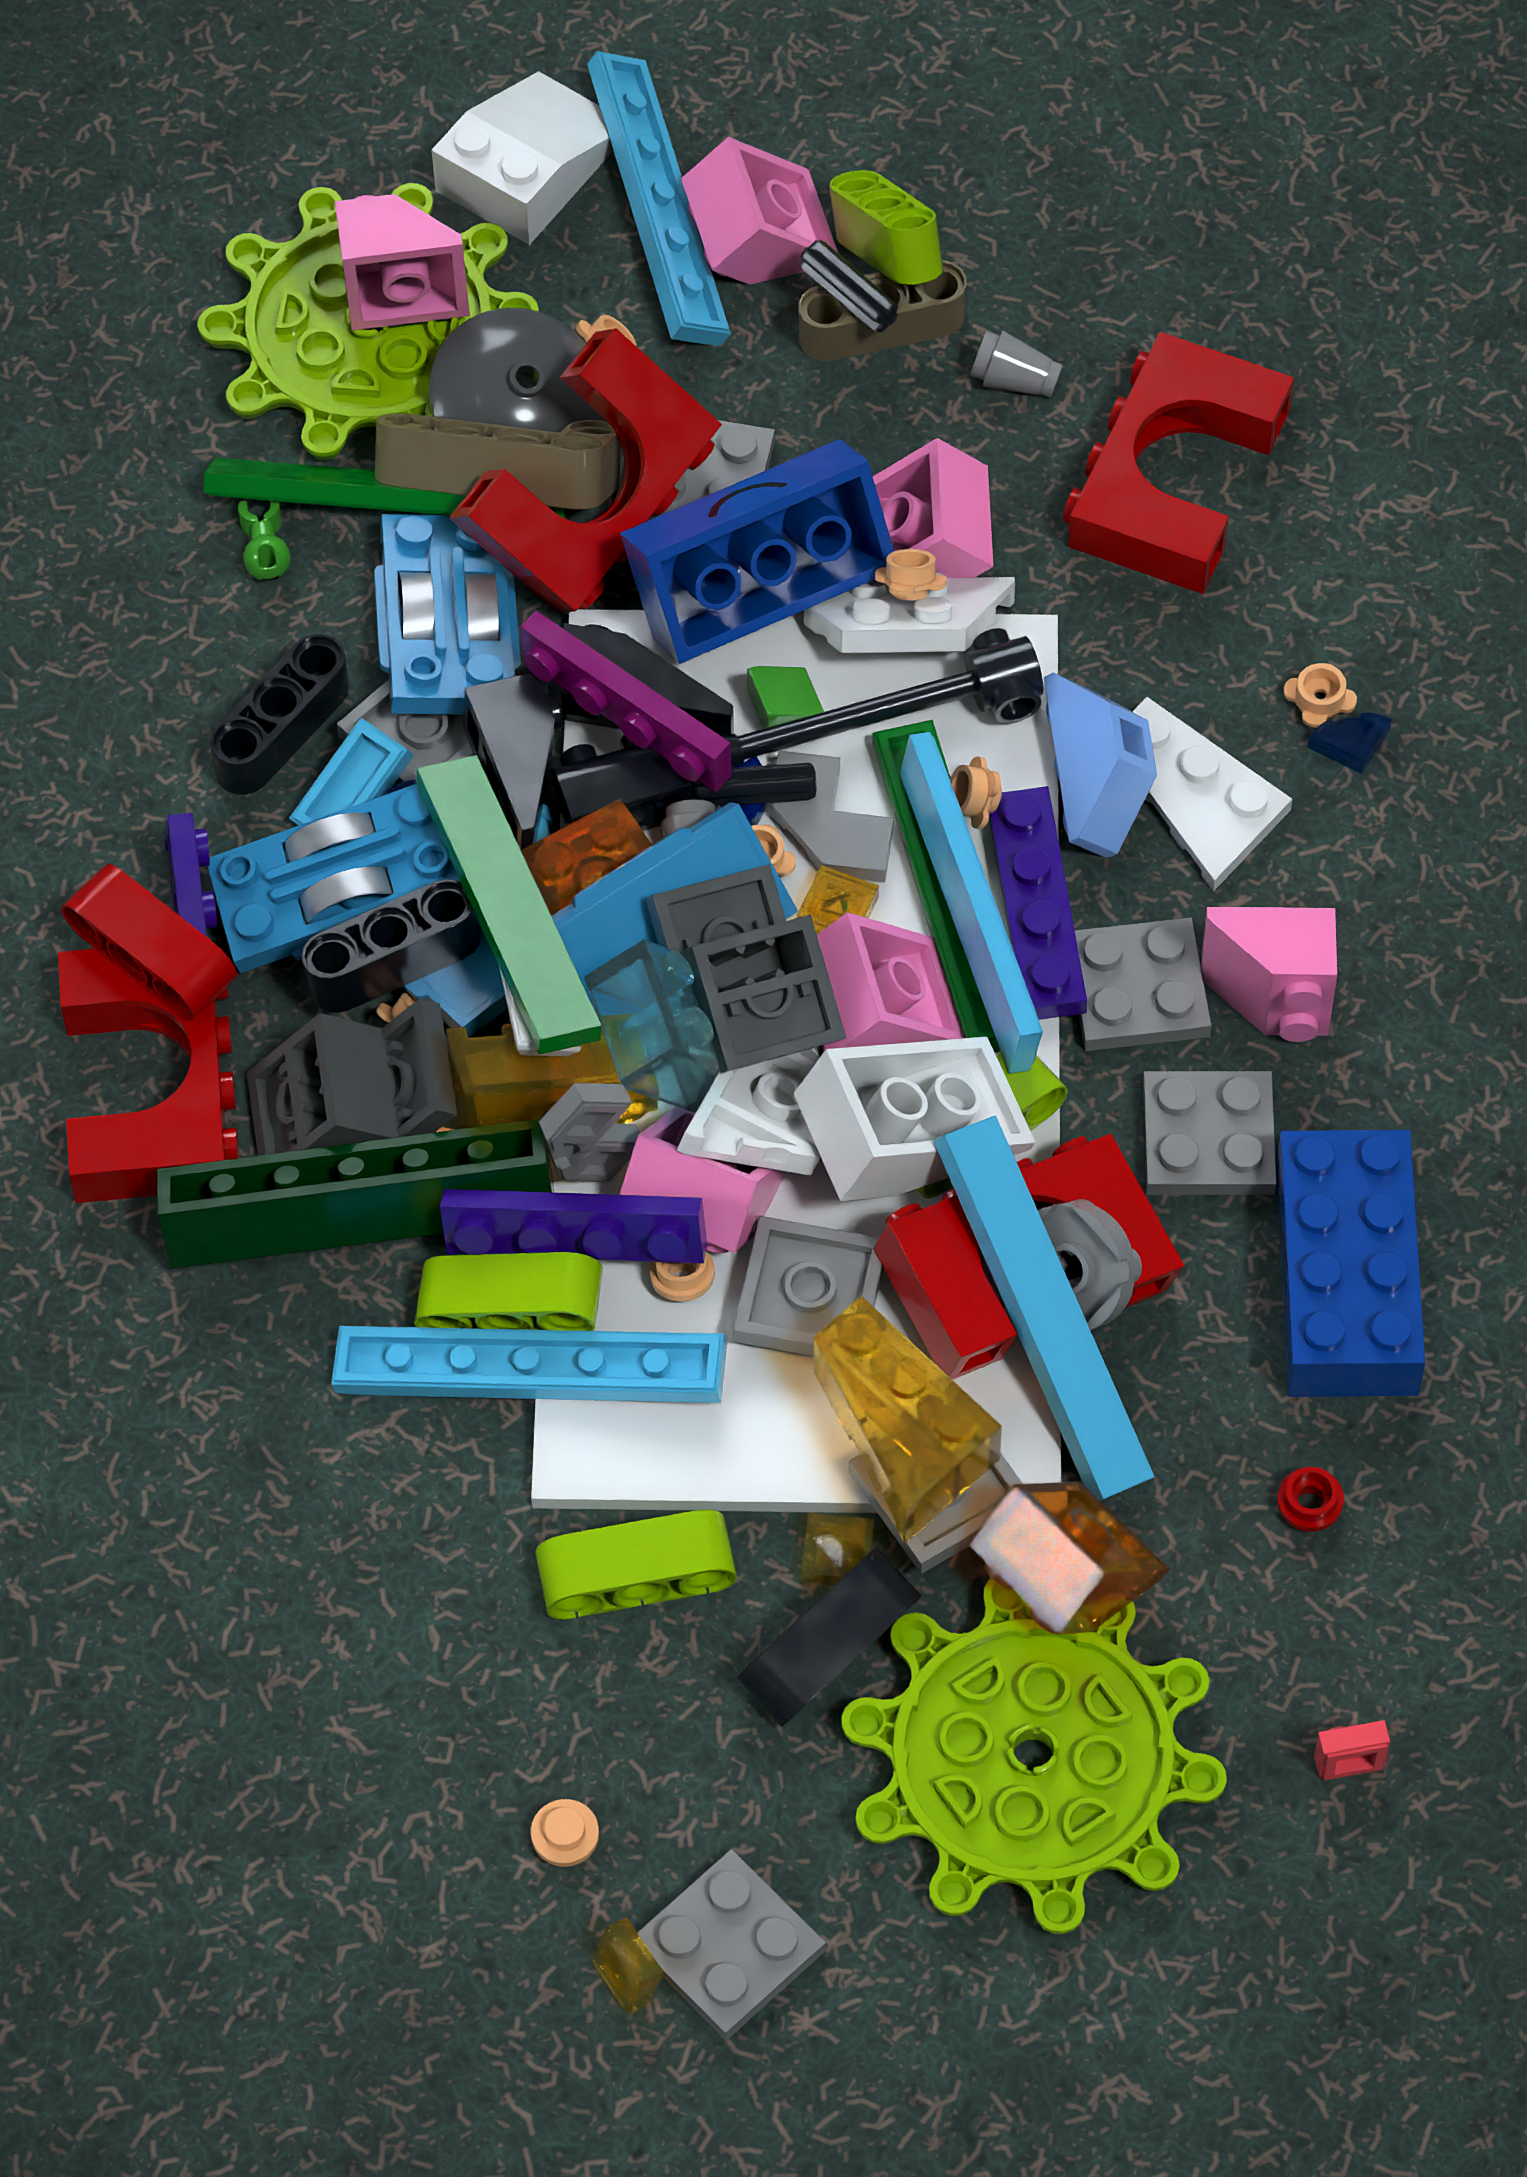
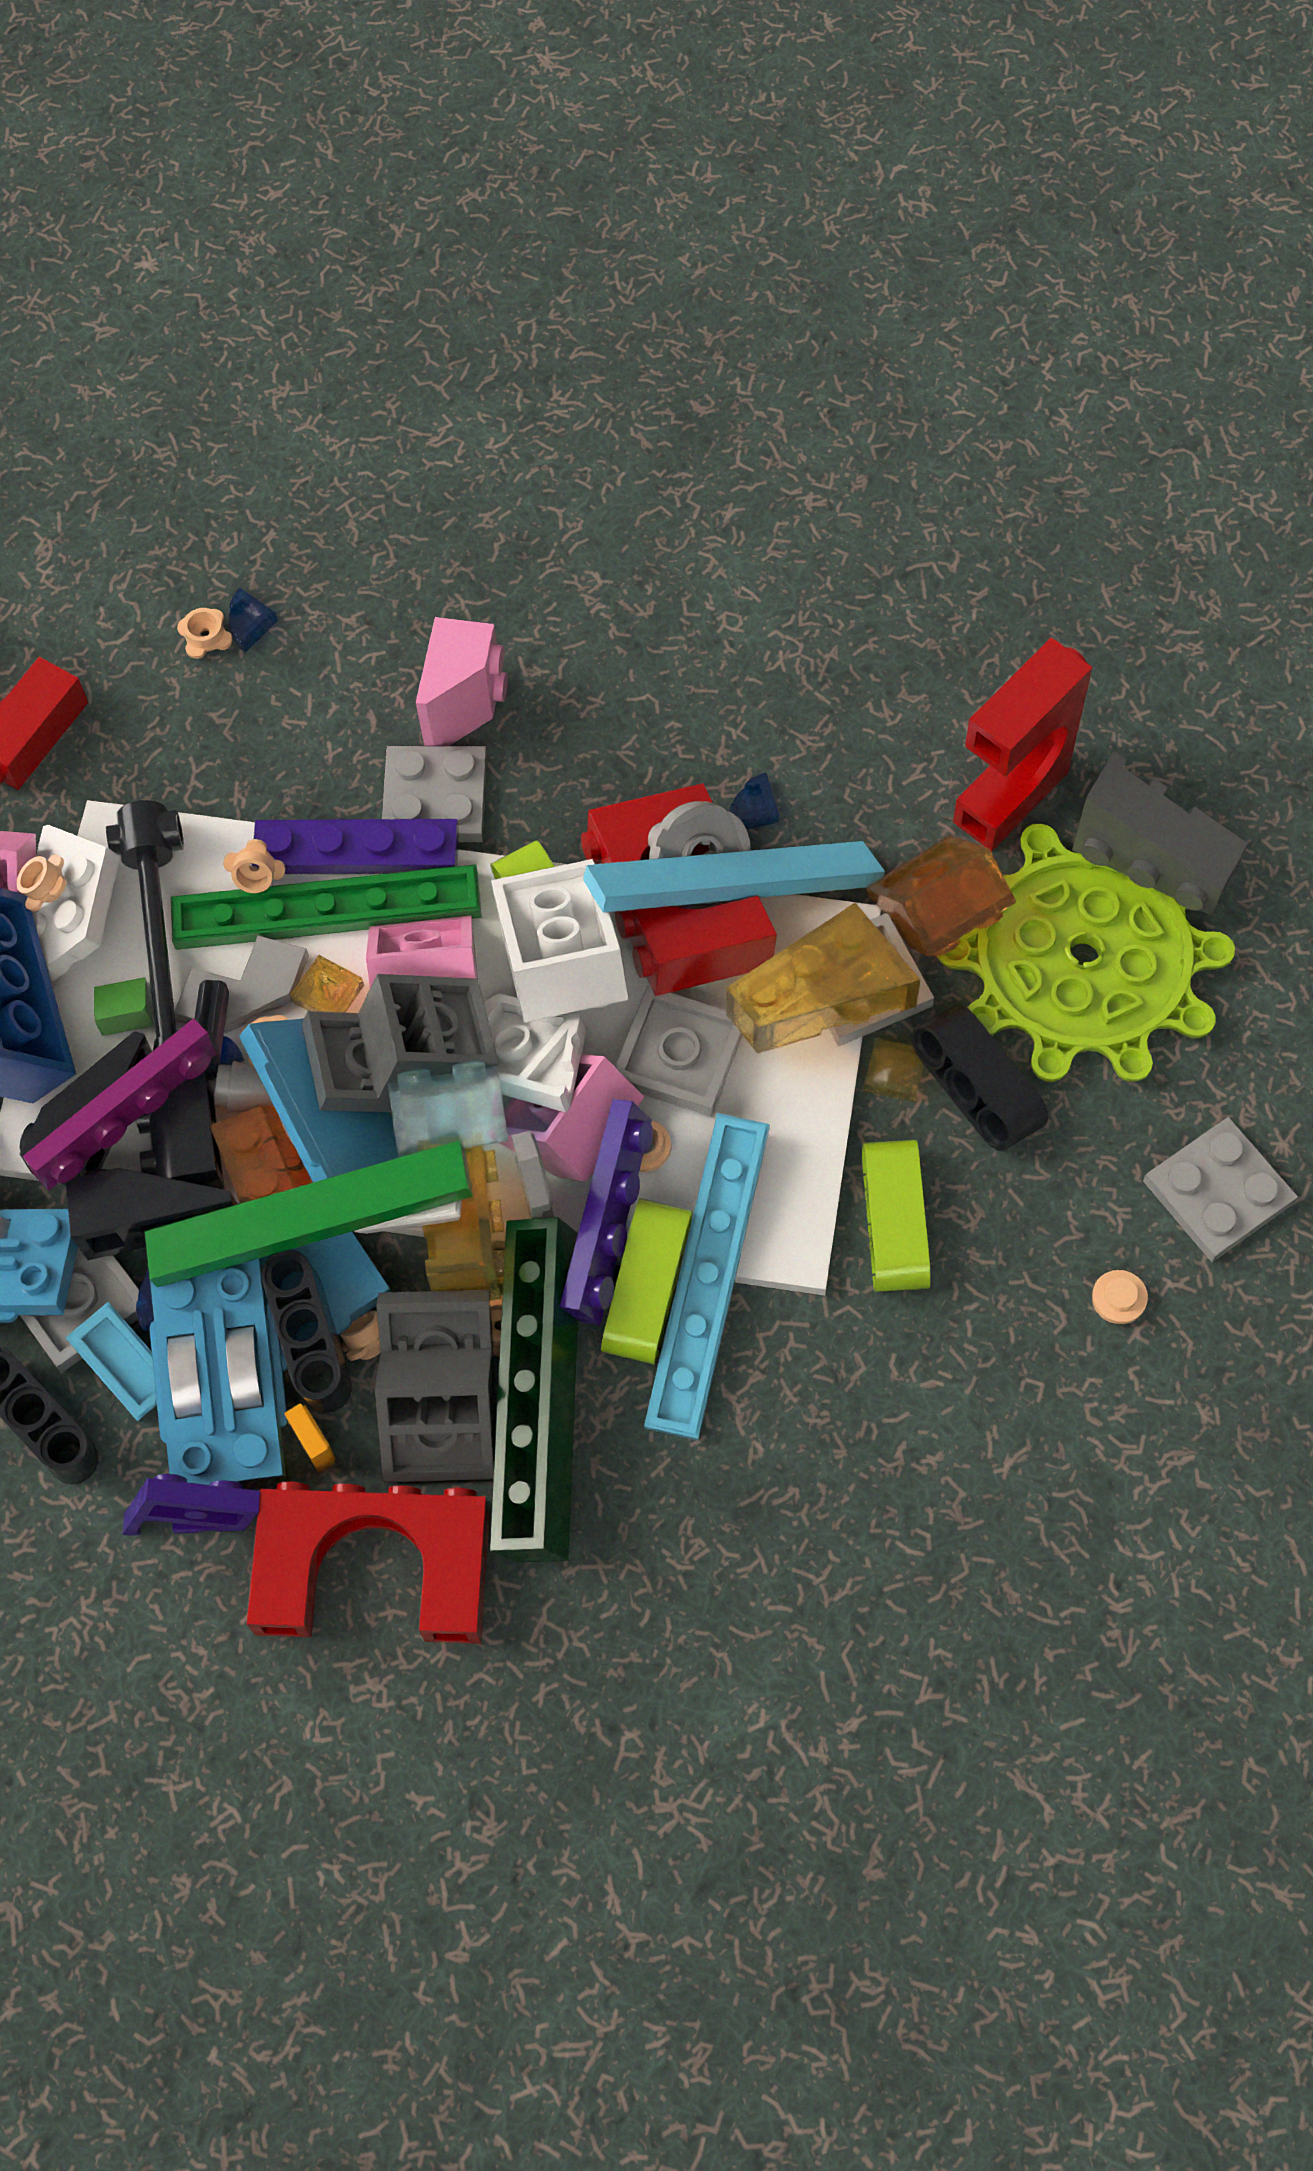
camera: 80 degrees left, 5 degrees up
red beam [61,864,238,1021] -> none
clear yellow tile [592,1917,663,2014] -> none
medium azure tile [900,732,1043,1074] -> none
light blue slope [1044,673,1157,857] -> none
white wing [1133,697,1292,891] -> none
light grey plate [1143,1071,1276,1195] -> none
blue brick [1276,1130,1425,1397] -> none
red plate [1277,1467,1344,1532] -> none
coral tile [1314,1720,1390,1781] -> none
none -> light orange tile [284,1403,336,1473]
none -> clear blue tile [729,773,779,830]
none -> red arch [953,637,1093,852]
none -> dark grey wedge [1072,750,1248,916]

